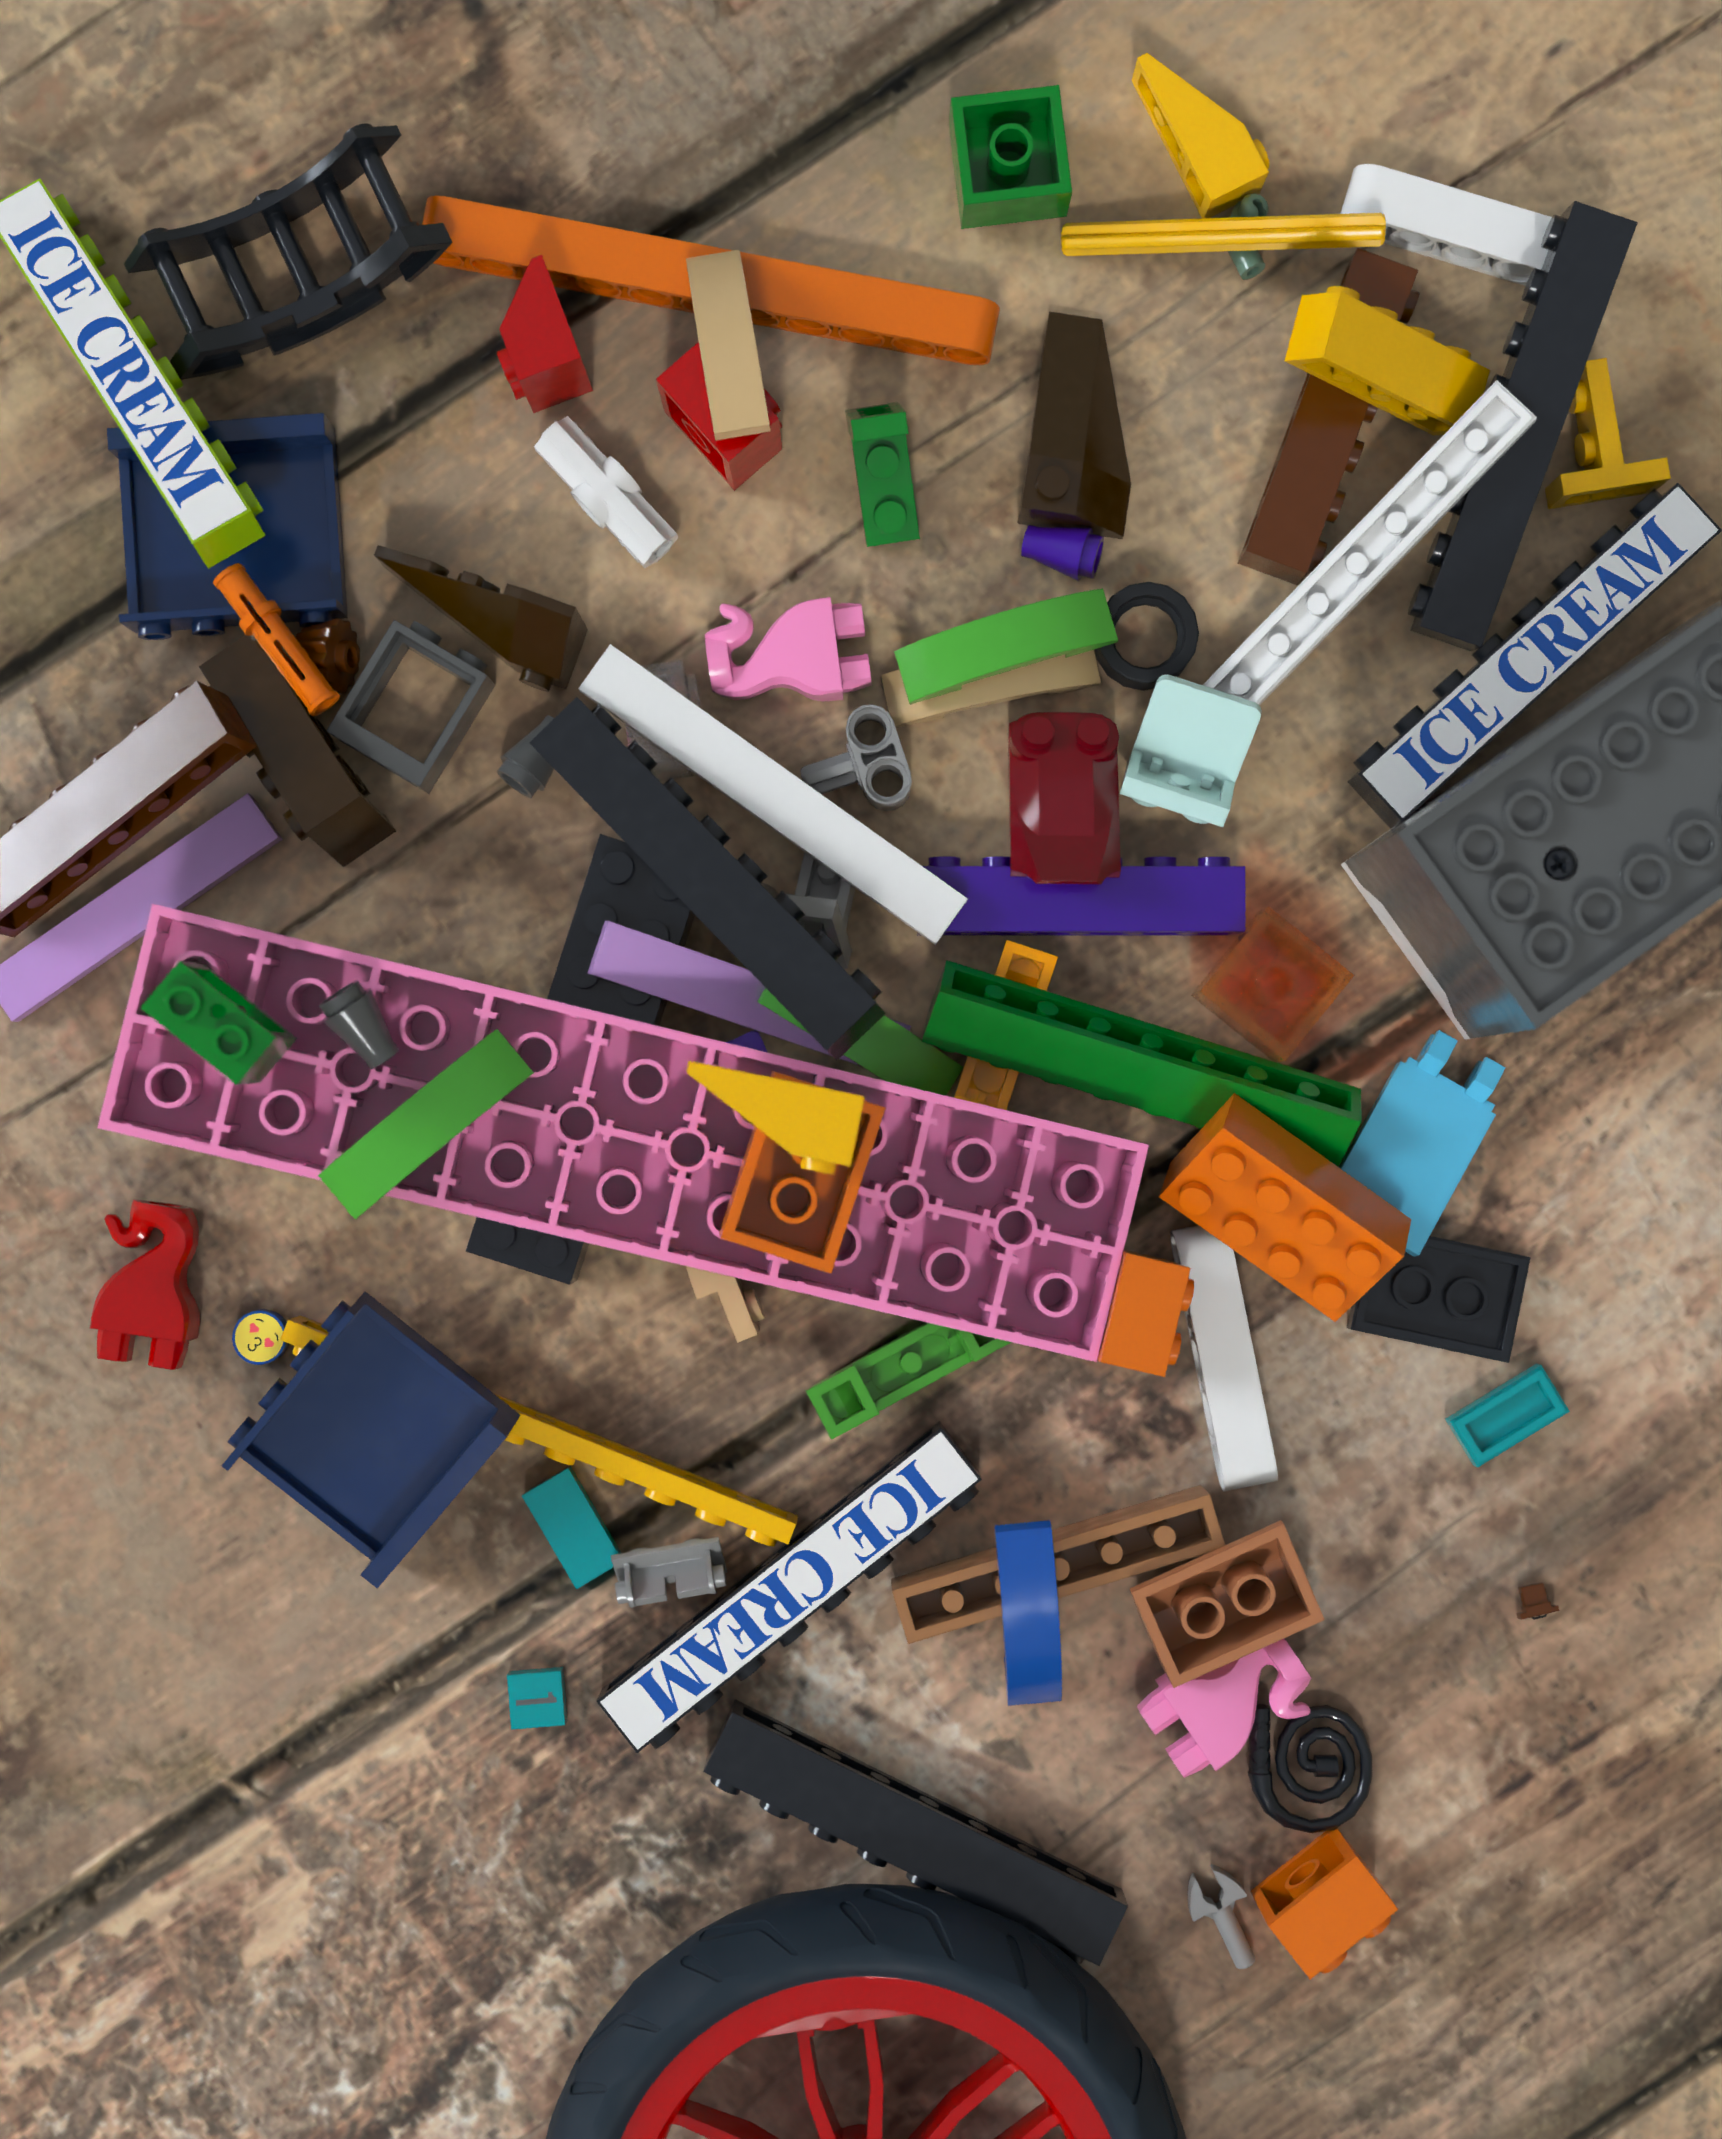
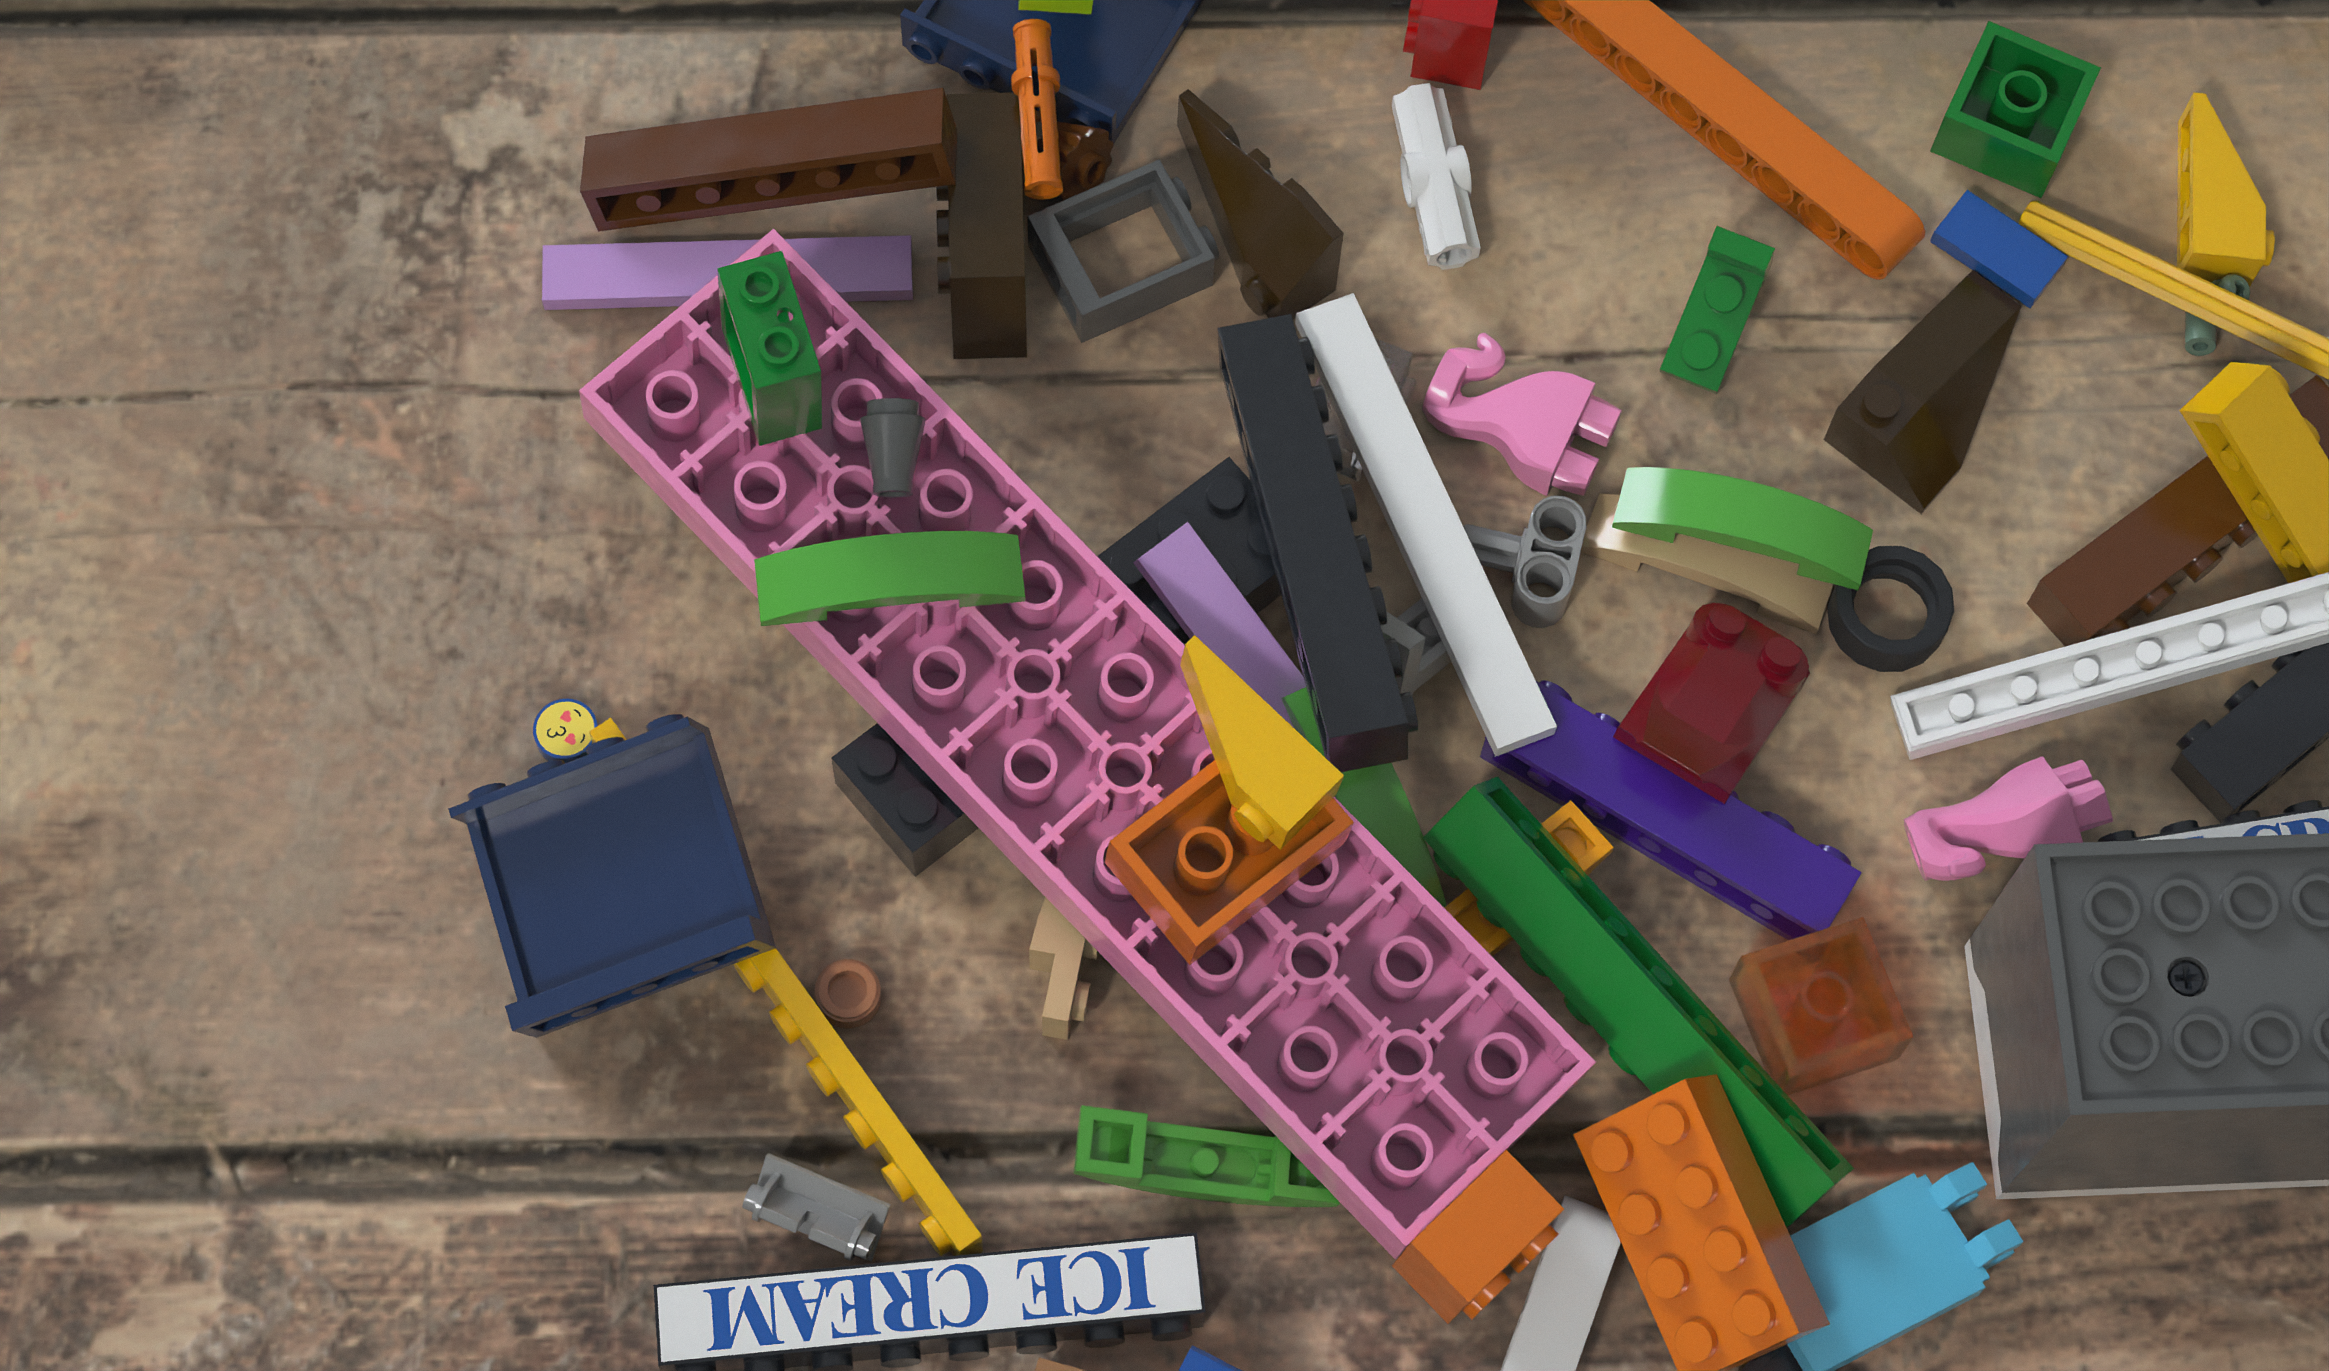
camera: 30 degrees right, 20 degrees down
red hips [90,1200,200,1370] -> none
dark grey cone [497,715,554,798] -> none
teal tile [507,1667,567,1730] -> none
teal tile [522,1466,621,1589] -> none
red brick [656,342,782,491] -> none
tan slope [686,250,771,441] -> none
dark purple cone [1021,525,1104,581] -> none
light aqua bracket [1119,674,1262,827] -> none
none -> nougat tile [815,959,881,1029]
none -> bright pink hips [1904,756,2113,881]
none -> blue tile [1930,190,2068,309]

